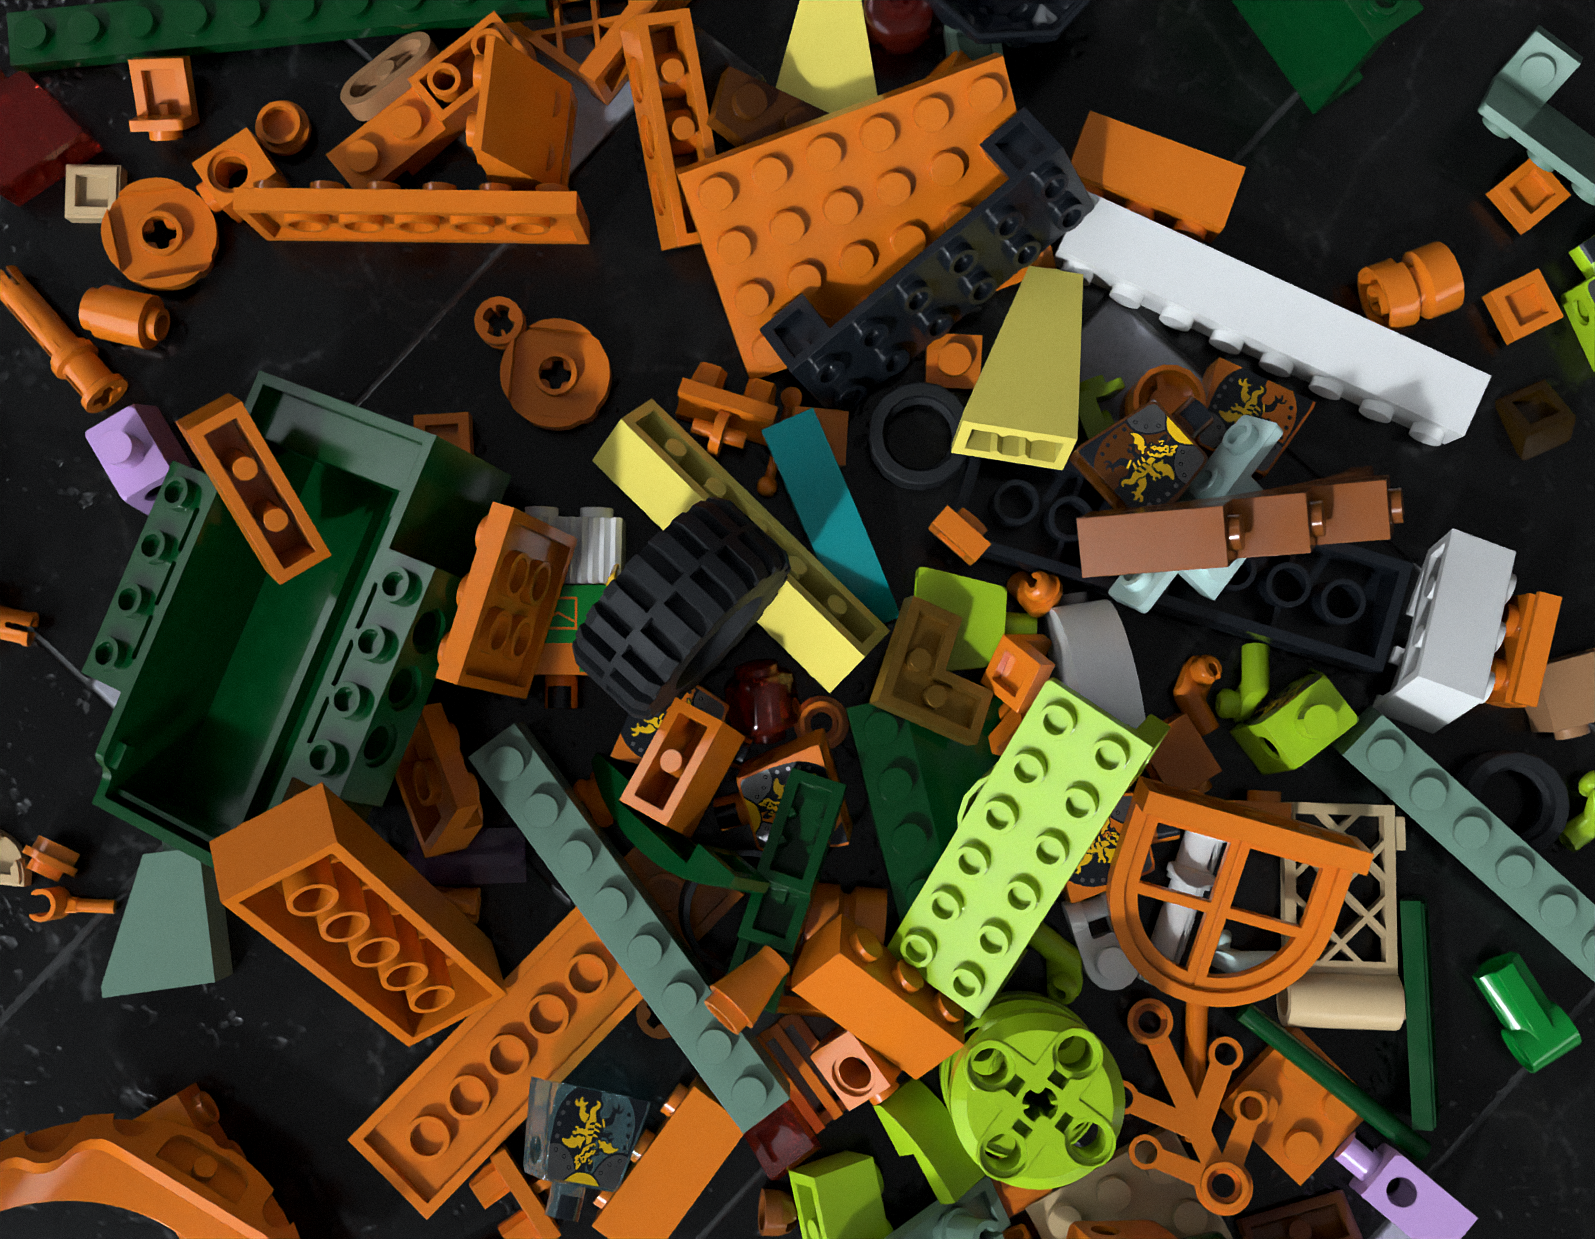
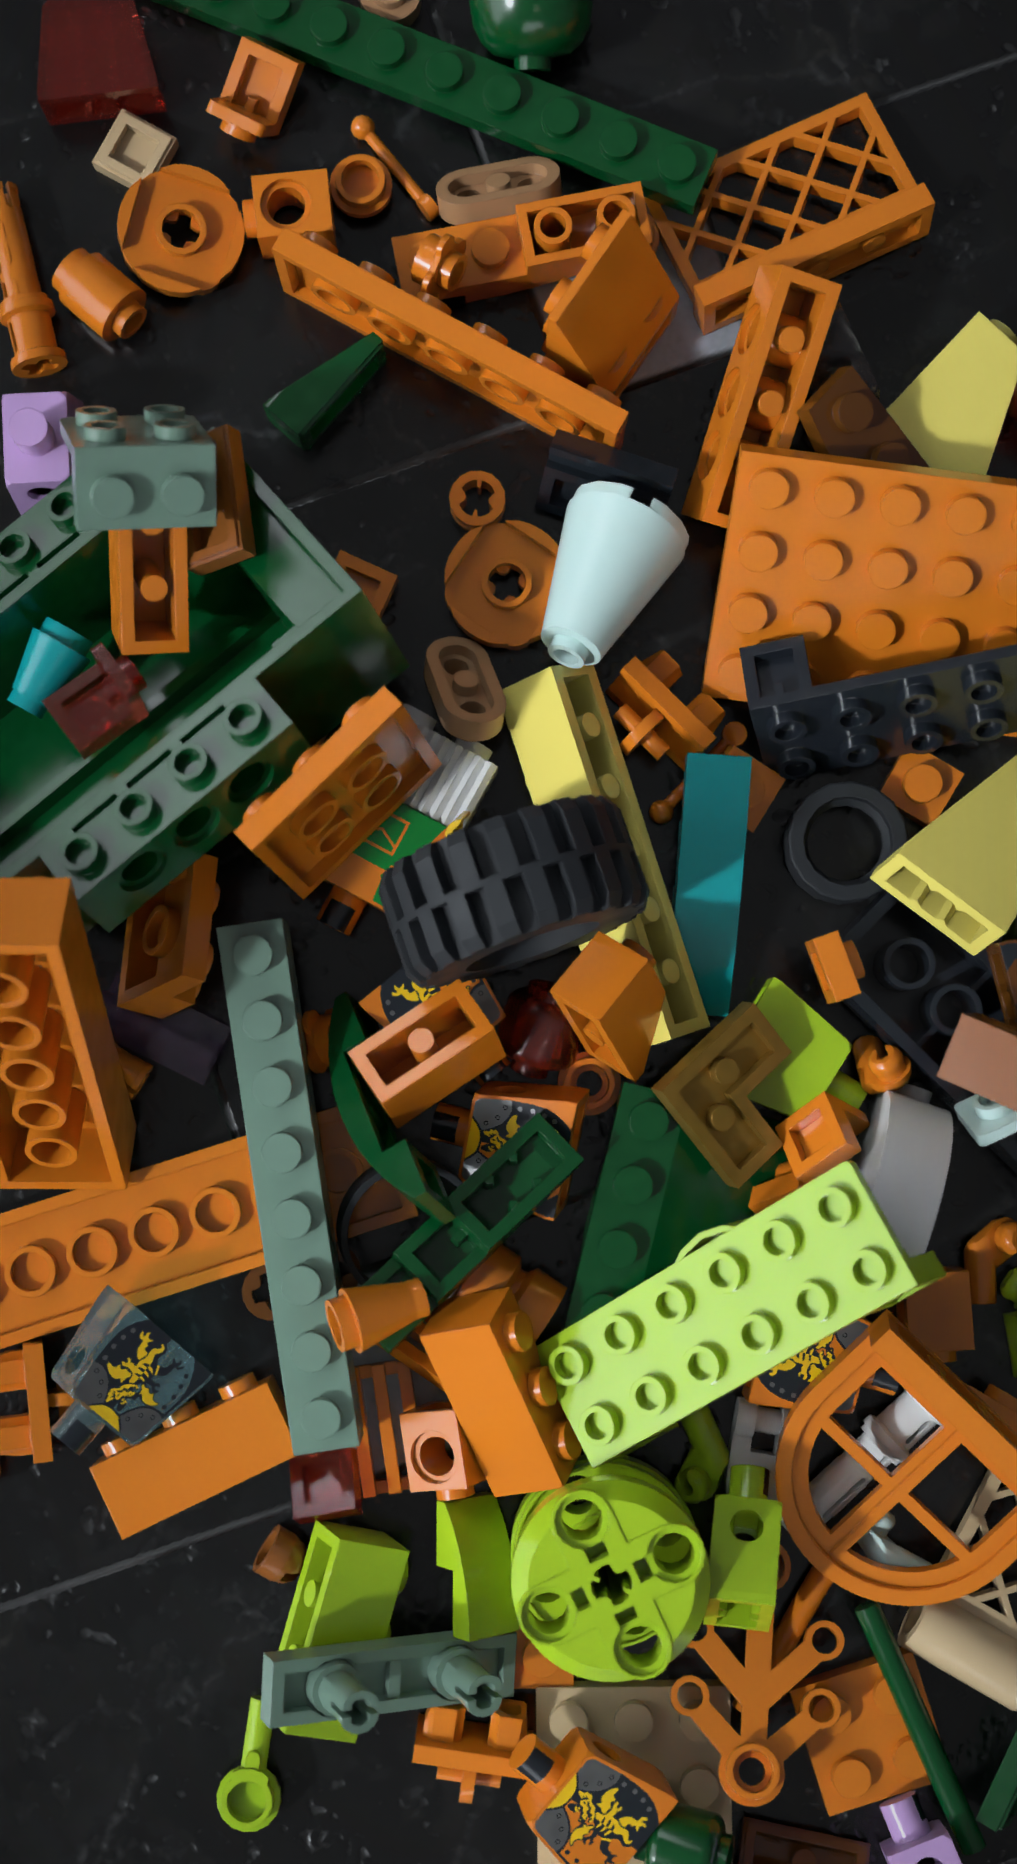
camera: 25 degrees right, 0 degrees up
none -> teal cone [7,617,93,719]
none -> clear red bracket [42,642,149,760]
none -> sand green bracket [60,404,217,531]
none -> dark orange plate [187,424,256,576]
none -> dark green slope [263,332,387,451]
none -> orange hinge [351,115,440,222]
none -> orange plate [411,233,468,300]
none -> medium nougat plate [423,636,507,742]
none -> black plate [535,429,679,518]
none -> light aqua cone [541,481,689,668]
none -> orange slope [550,931,666,1083]
none -> lime torso [703,1464,782,1632]

